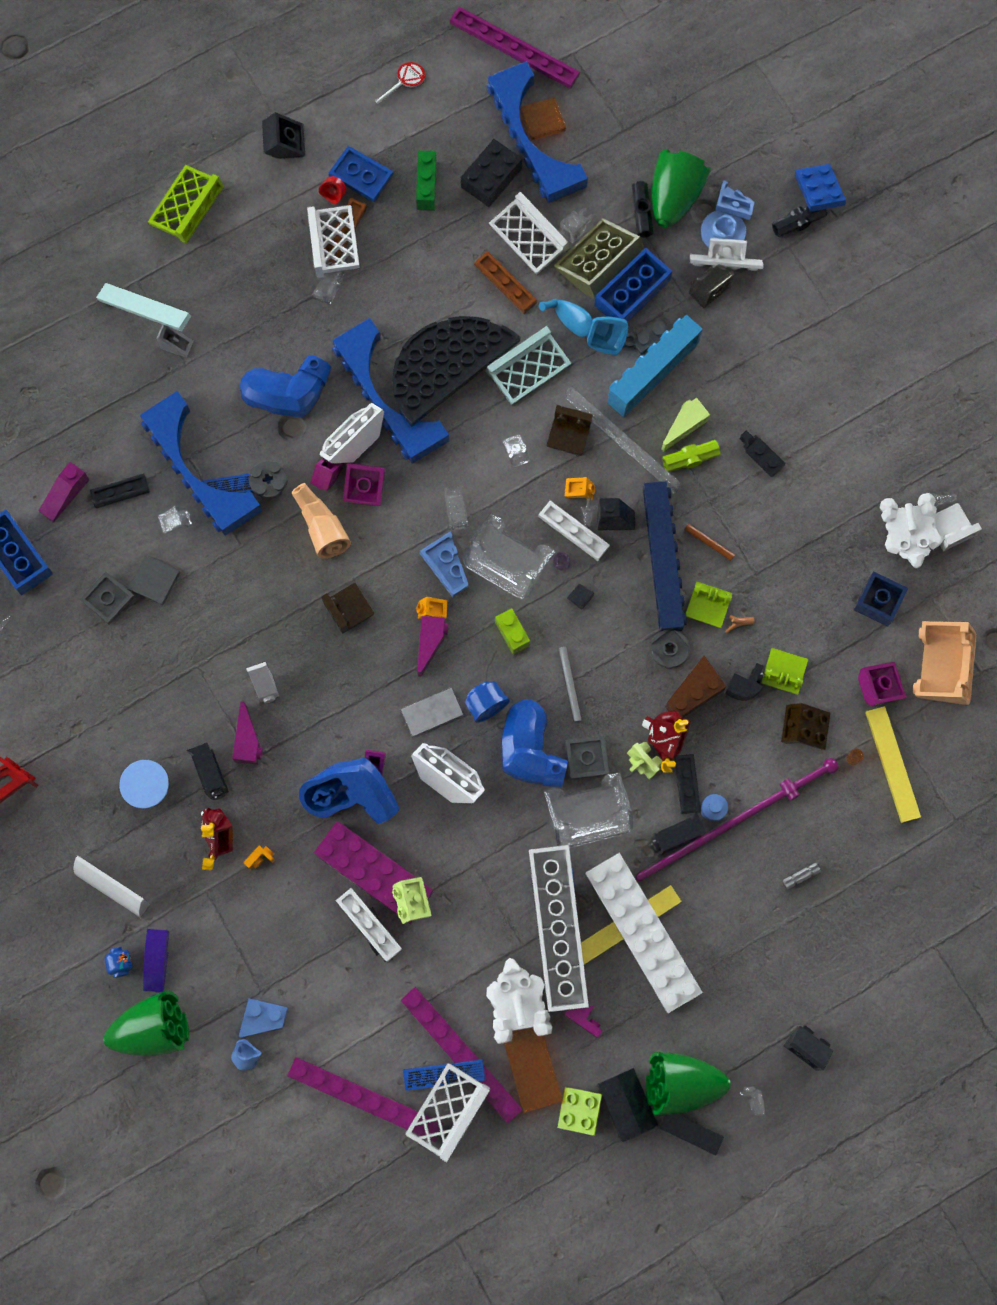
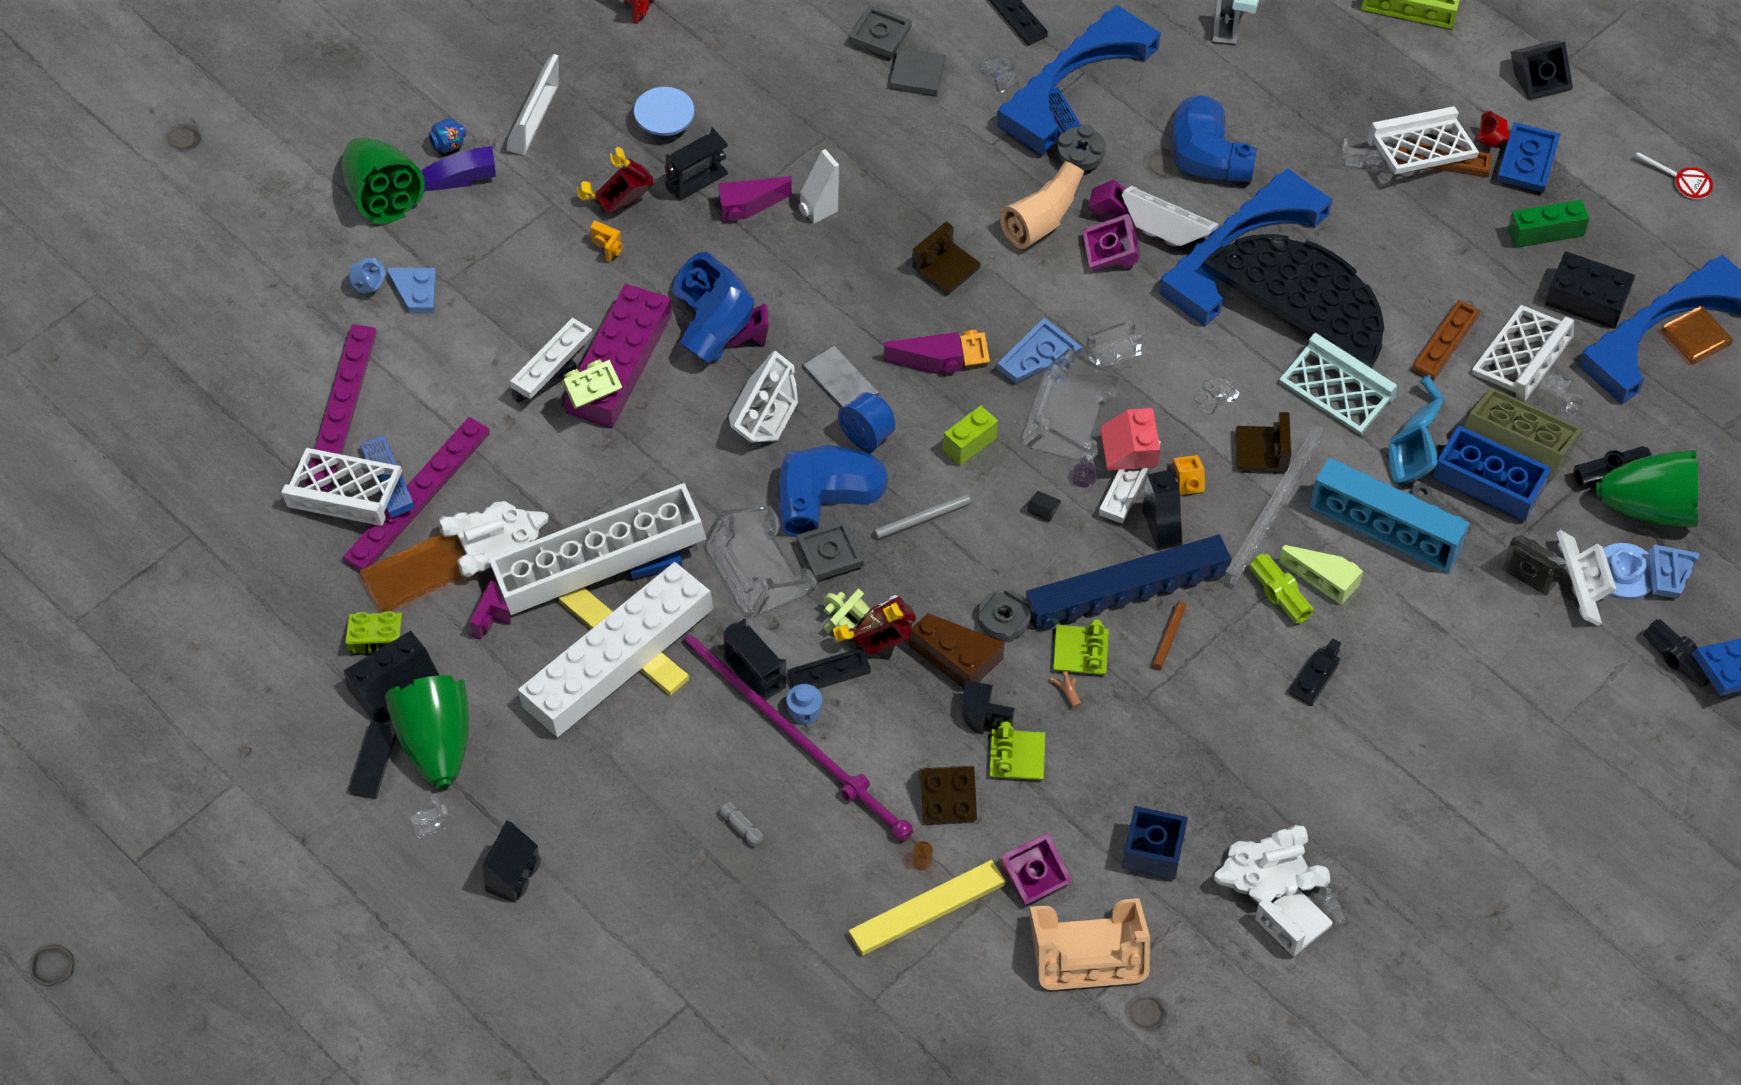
camera: 75 degrees right, 20 degrees down
none -> coral slope [1100,408,1160,471]

